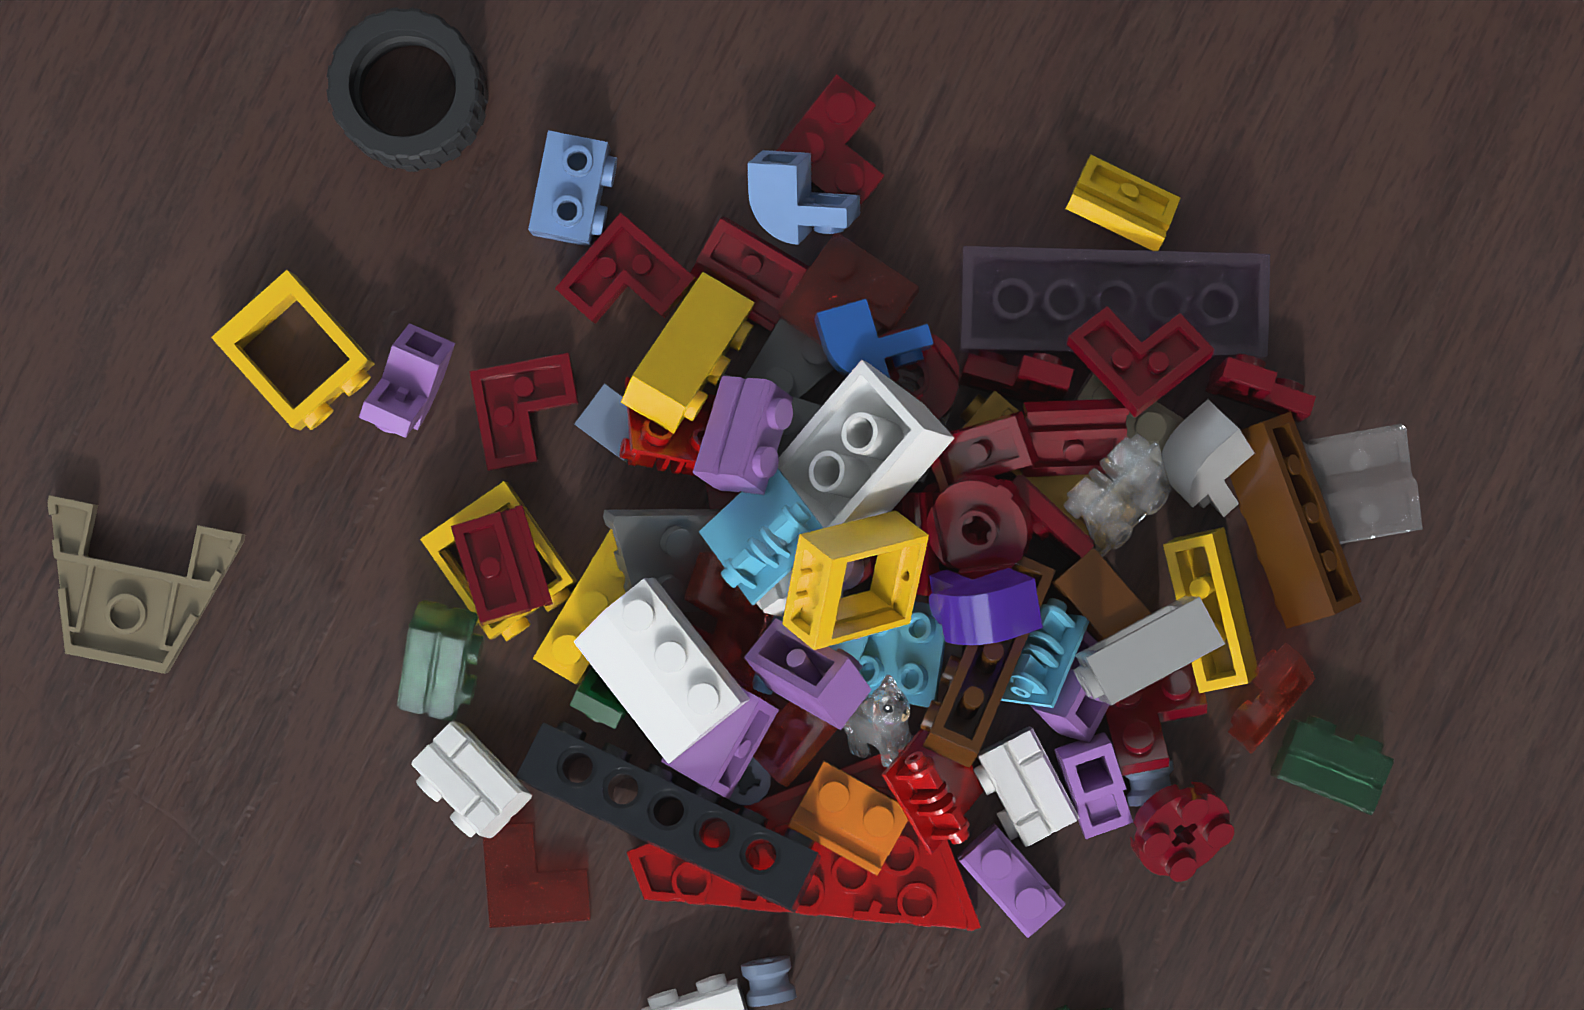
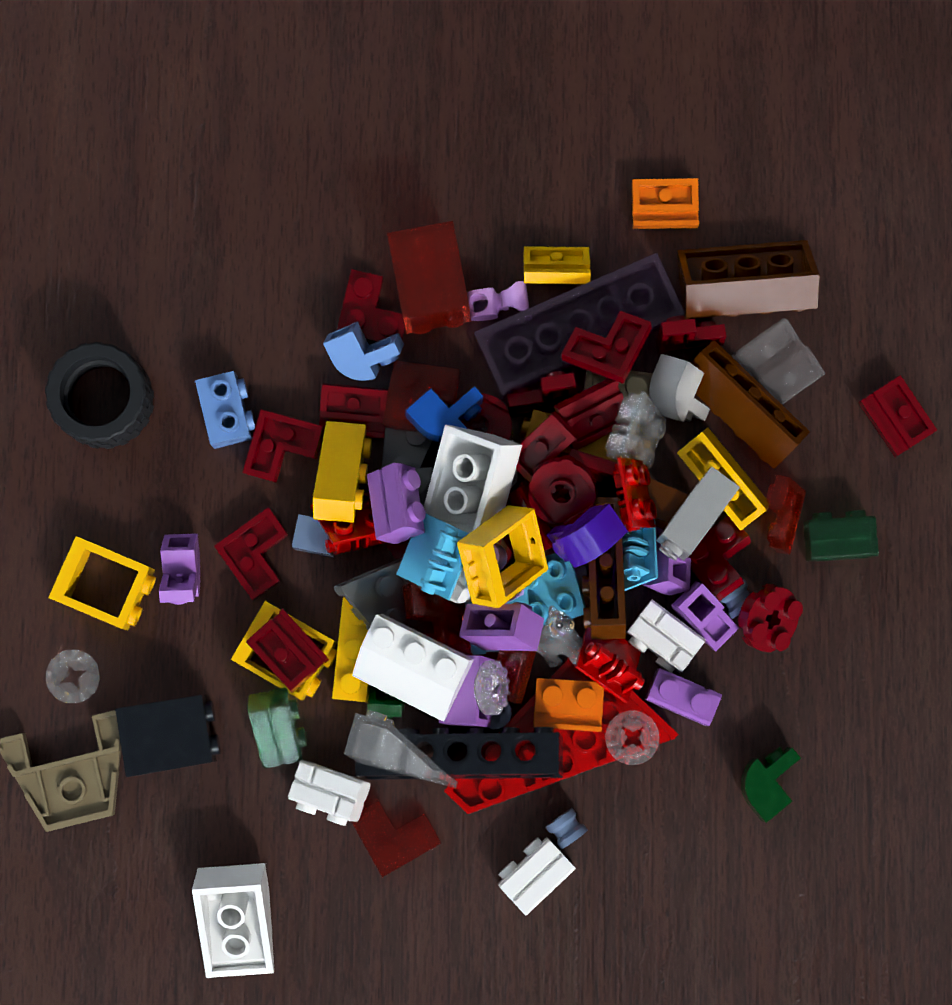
camera: 25 degrees left, 5 degrees down
none -> clear gear [46,650,101,703]
none -> black slope [115,695,221,777]
none -> white slope [192,863,274,978]
none -> clear slope [344,710,458,788]
none -> clear red slope [387,221,471,334]
none -> lavender leg [467,281,530,321]
none -> clear gear [474,660,510,715]
none -> clear gear [605,711,659,765]
none -> red hinge [613,457,657,532]
none -> orange plate [632,178,699,229]
none -> reddish brown slope [677,240,820,319]
none -> dark red plate [858,375,937,457]

